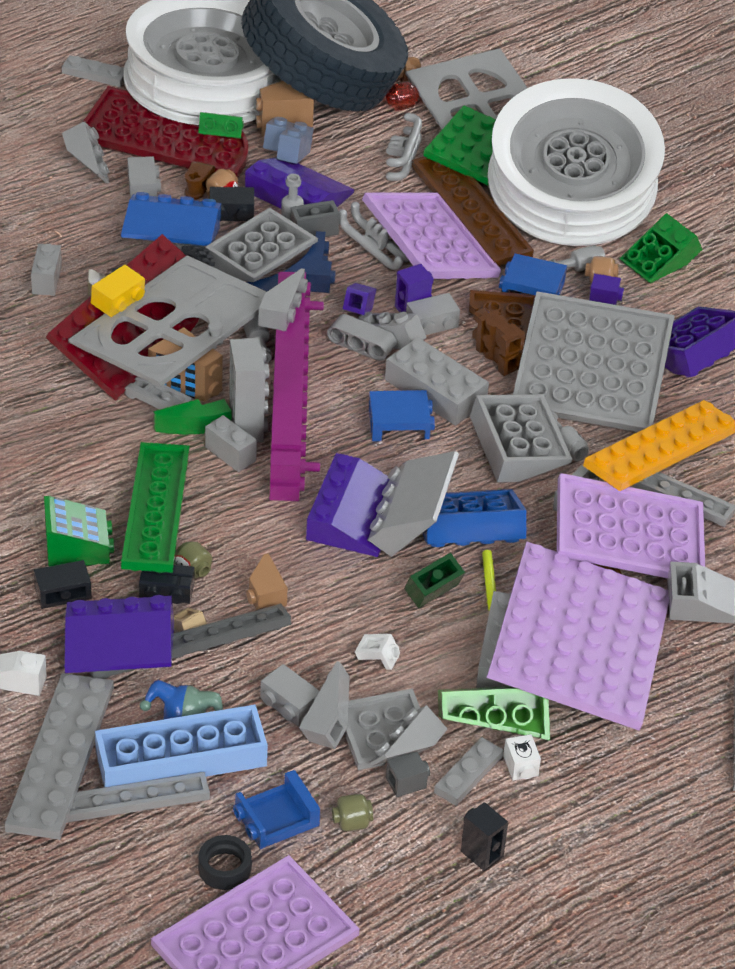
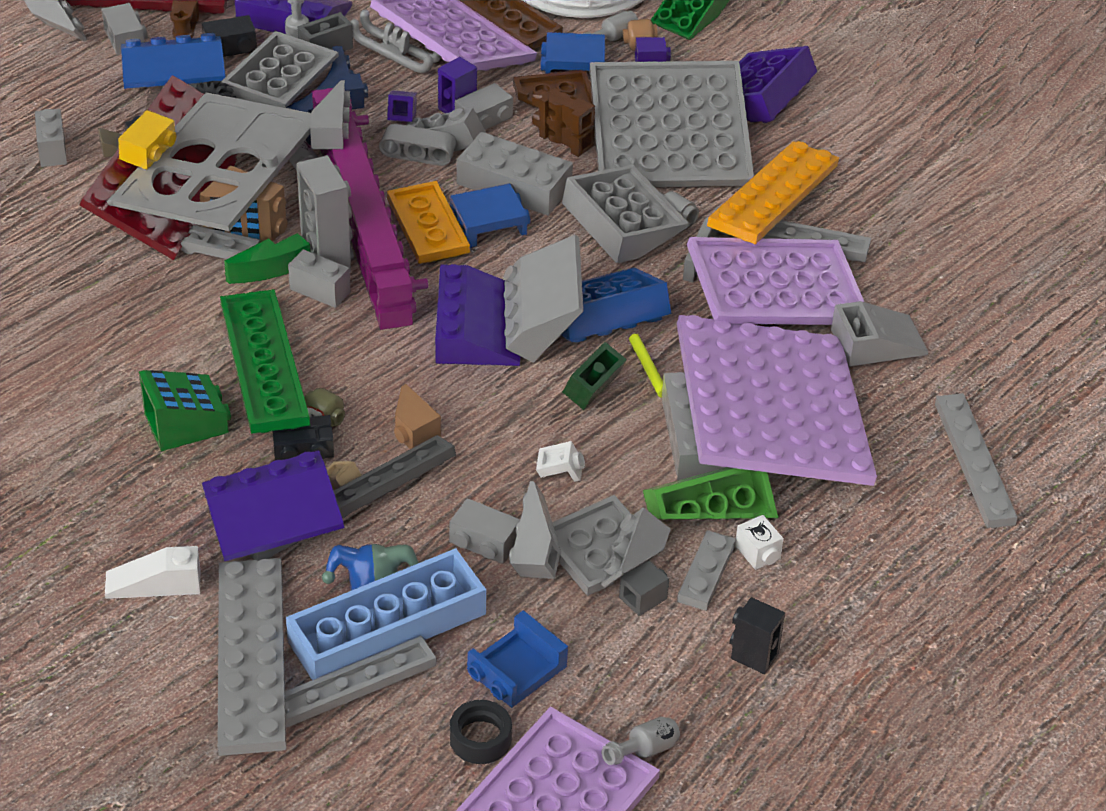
camera: 15 degrees left, 0 degrees up
black brick [34,560,92,609] -> none
medium nougat head [206,169,238,197] -> none
olive head [332,794,373,832] -> none
none -> light orange plate [387,181,470,264]
none -> light grey piece [601,717,680,765]

